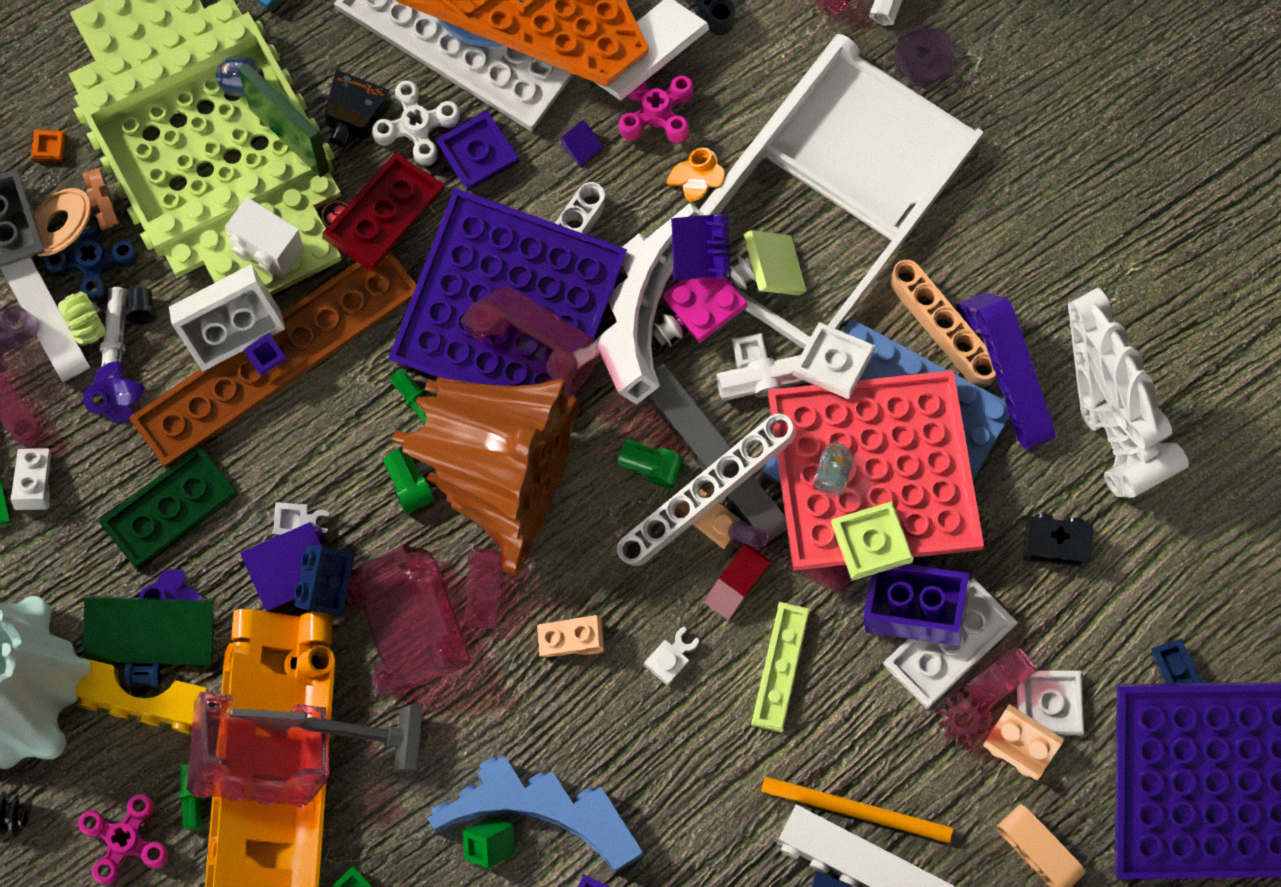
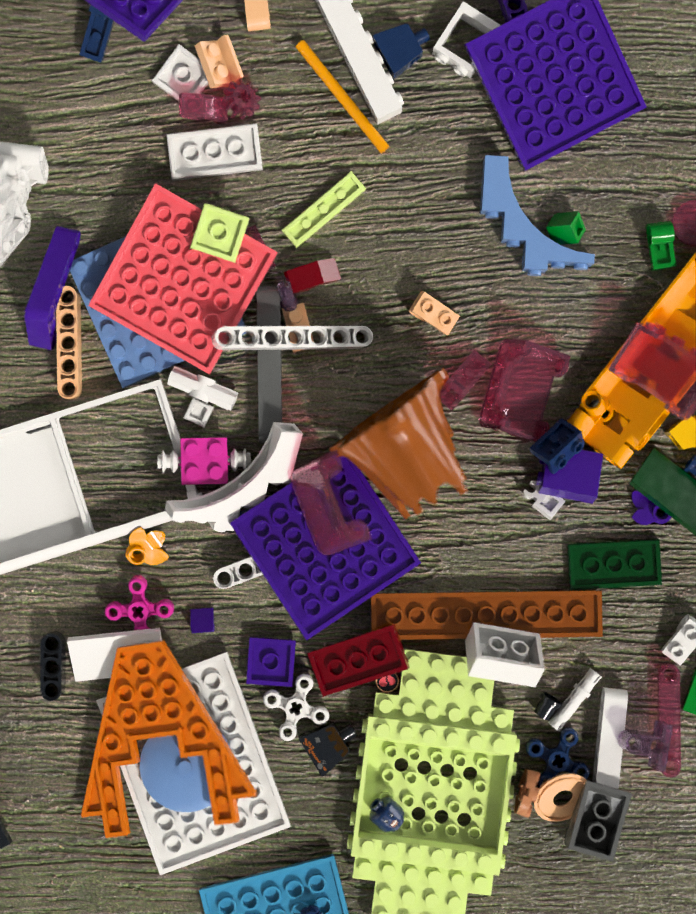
camera: 145 degrees left, 15 degrees up
orange tile [31,129,66,163] -> none
yellowish green gear [58,291,106,347] -> none
dark purple plate [83,361,145,423] -> none
white brick [225,197,304,279] -> none
dark grey piece [230,704,423,774] -> none
dark green tile [238,63,329,178] -> none
dark purple slope [243,332,287,379] -> none
green piece [382,449,435,515] -> none
green axle [390,369,426,425] -> none
green piece [617,439,684,489] -> none
white plate [644,627,699,686] -> none
dark purple hinge [671,213,732,280] -> none
yellowish green tile [744,230,806,296] -> none
white tile [792,322,875,399] -> none
clear light blue rock [813,442,853,495] -> none
dark purple brick [863,564,970,646] -> none
black brick [1023,513,1093,568] -> none

